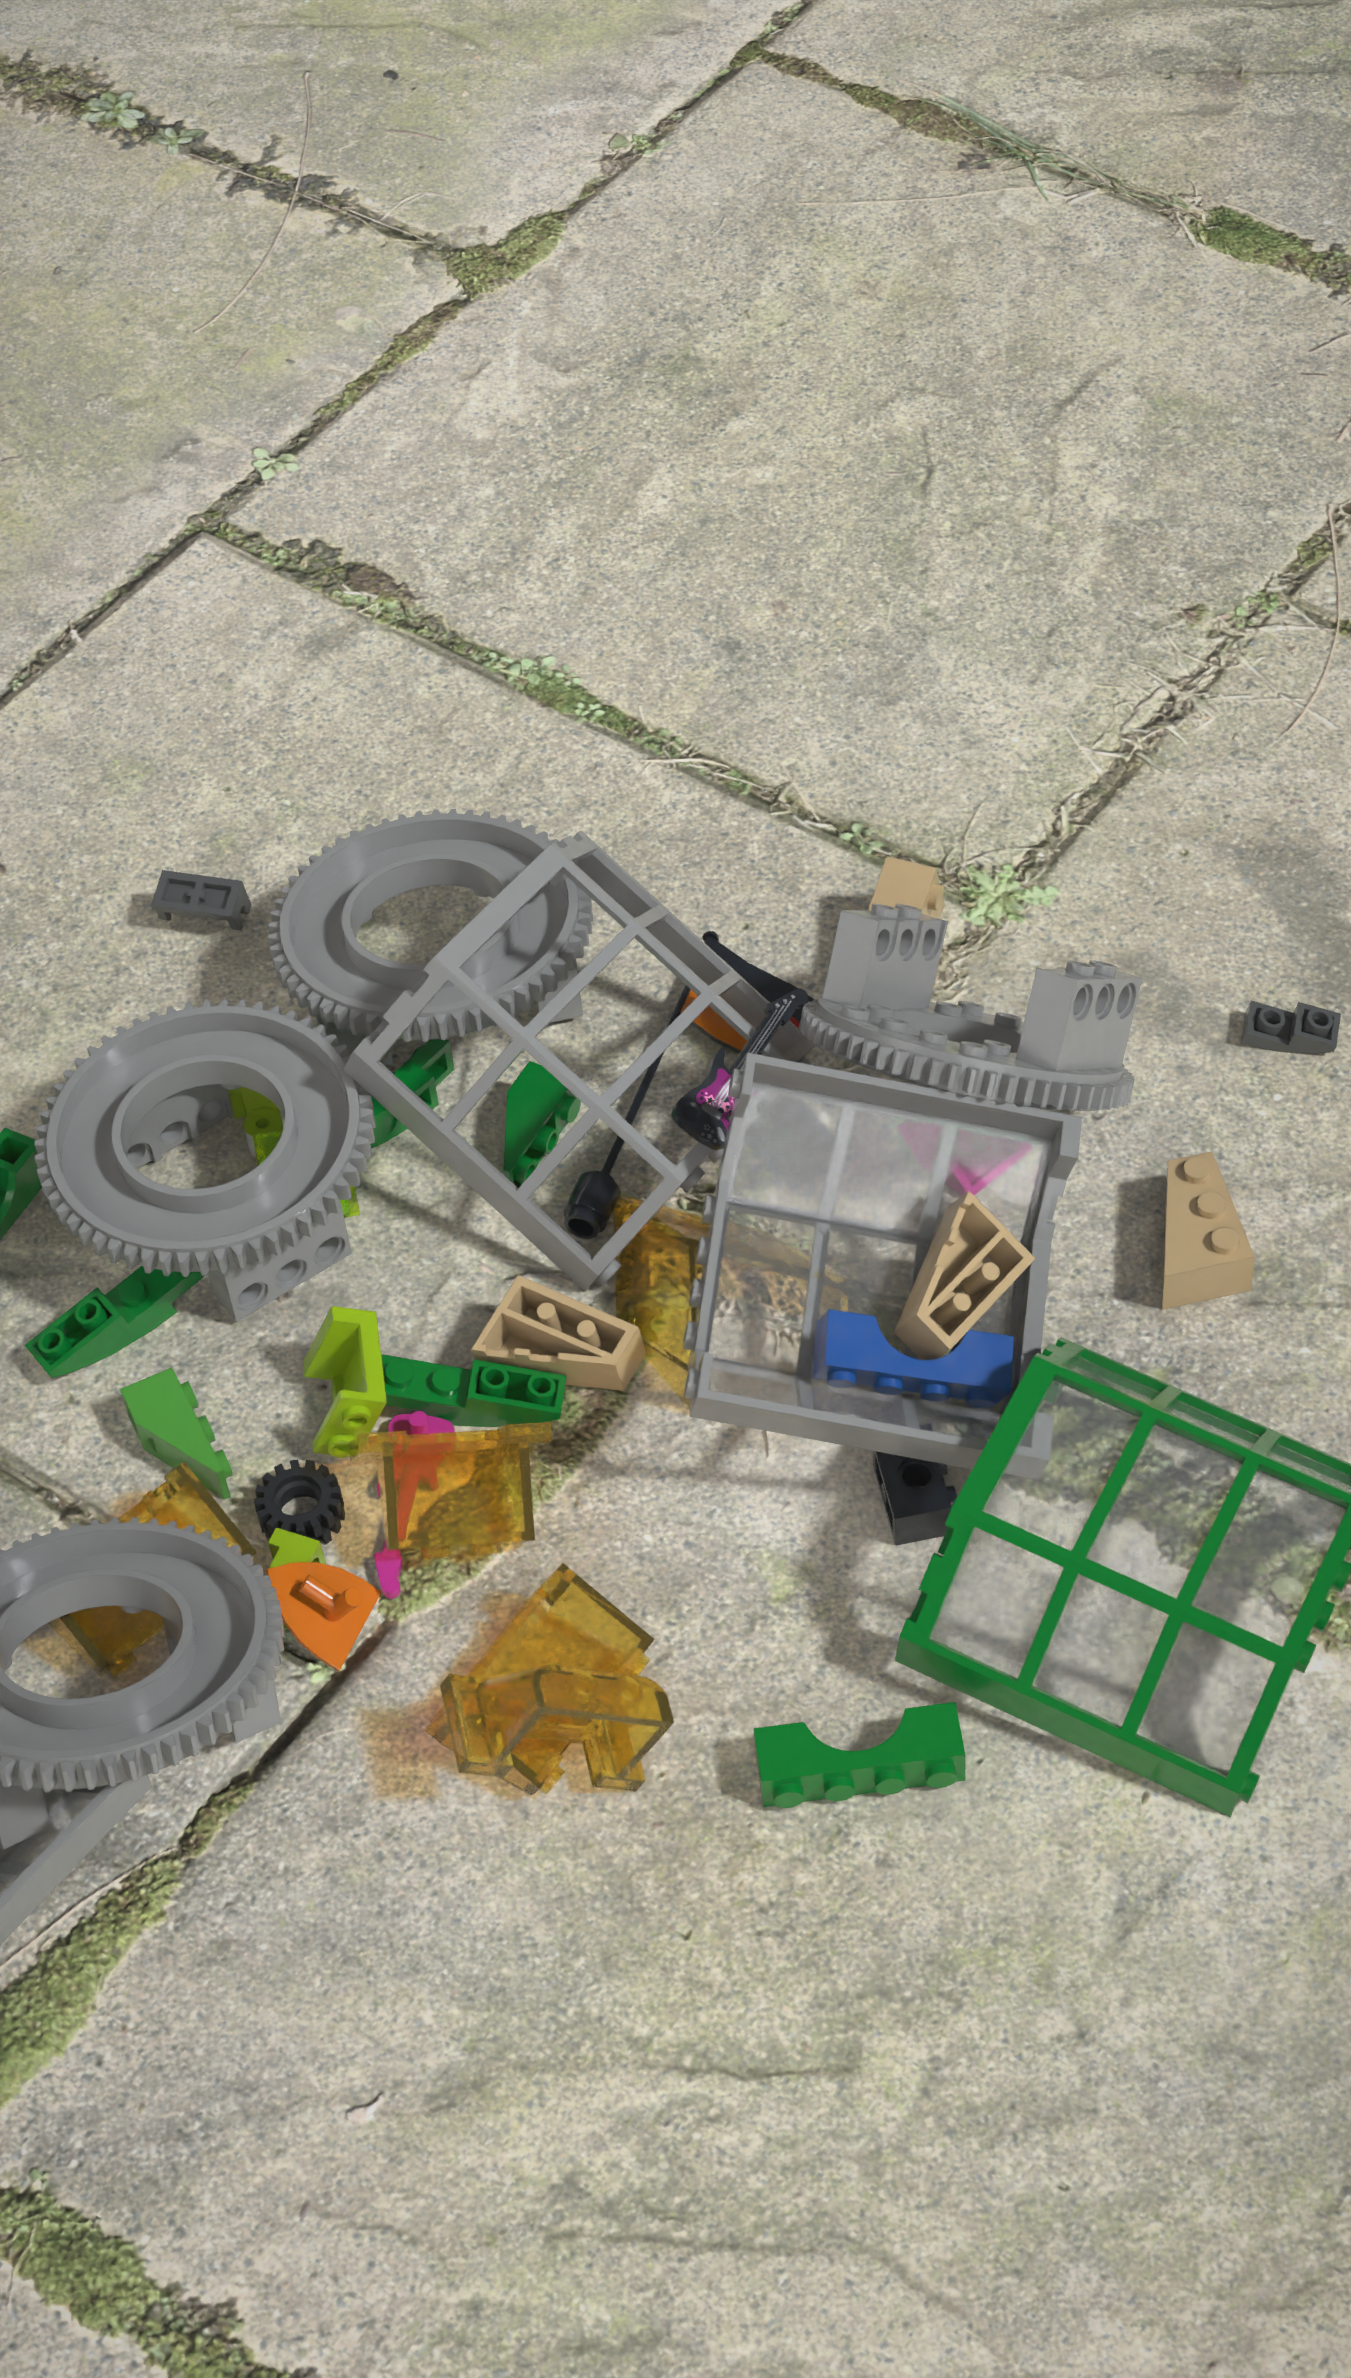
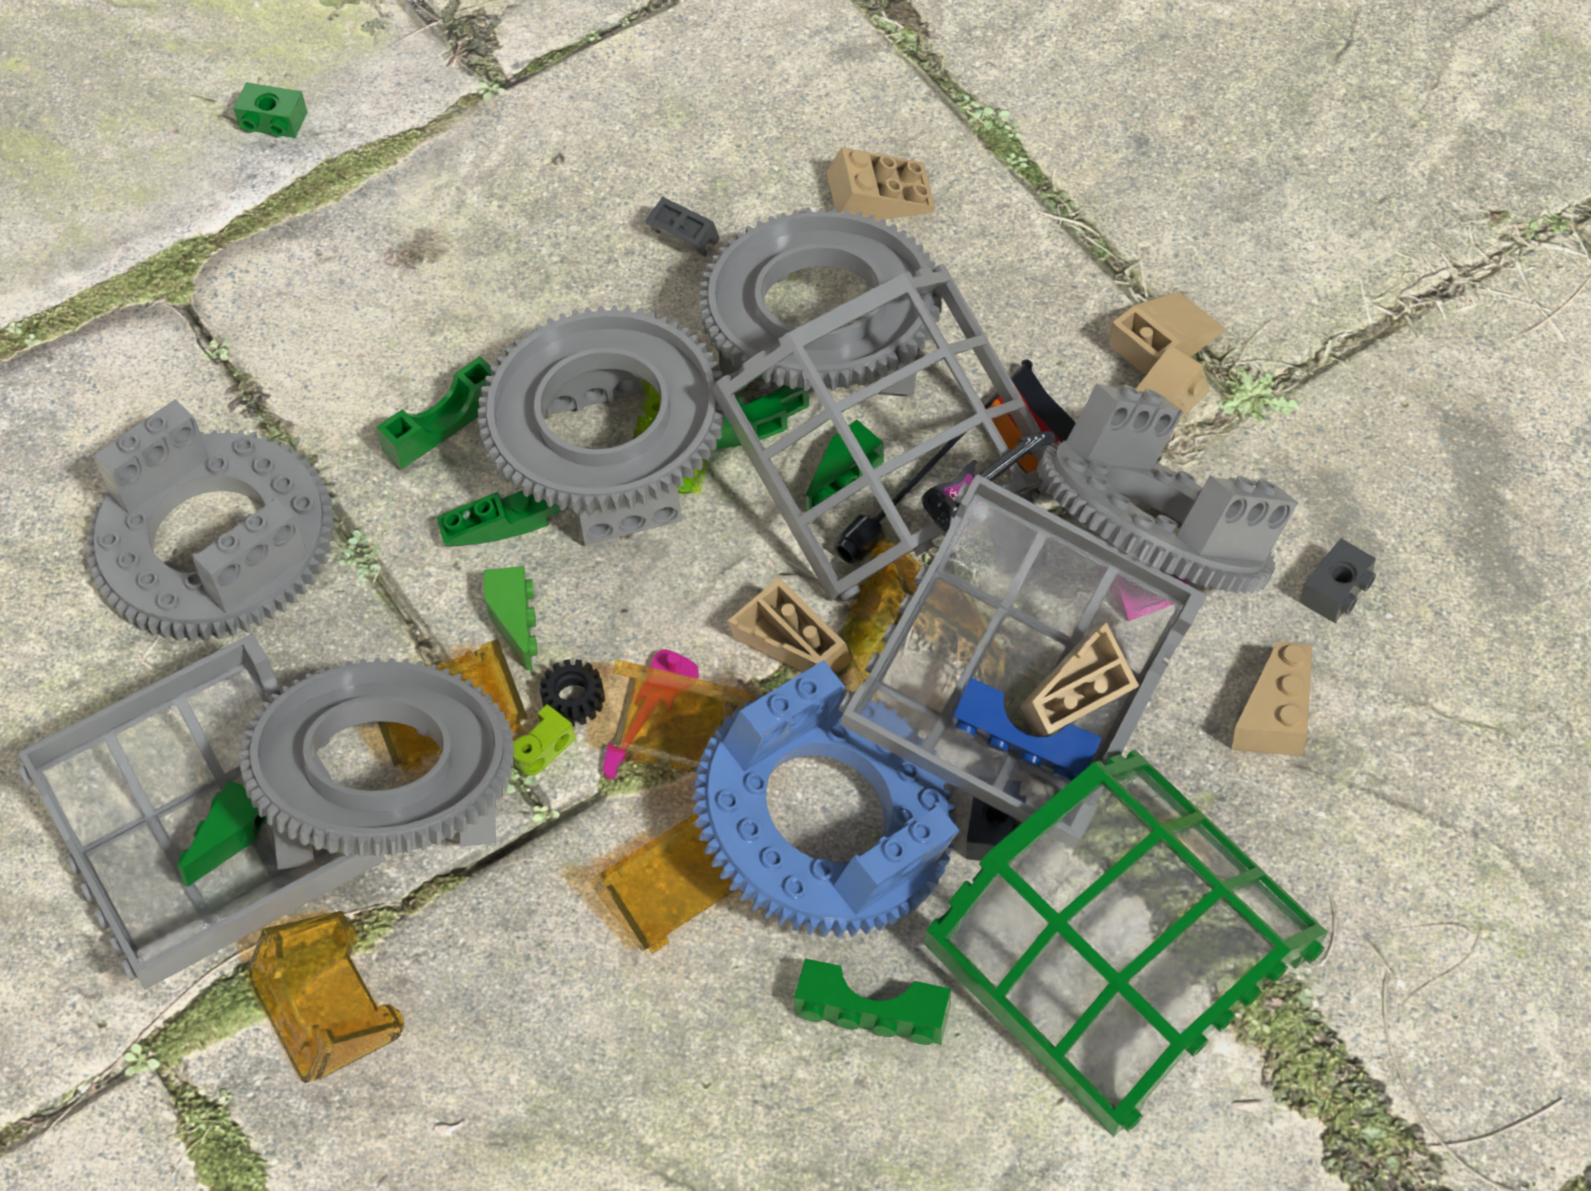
camera: 20 degrees right, 5 degrees up
orange shield [265,1562,382,1672] -> none
lime panel [303,1306,387,1458] -> none
green slope [381,1354,566,1427] -> none
clear yellow windscreen [440,1665,674,1792] -> none
dark grey slope [1241,1001,1341,1054] -> none
none -> clear yellow windscreen [249,911,405,1083]
none -> medium blue piece [692,660,960,938]
none -> tan slope [826,147,935,221]
none -> tan slope [1110,291,1225,376]
none -> dark grey brick [1300,538,1376,623]

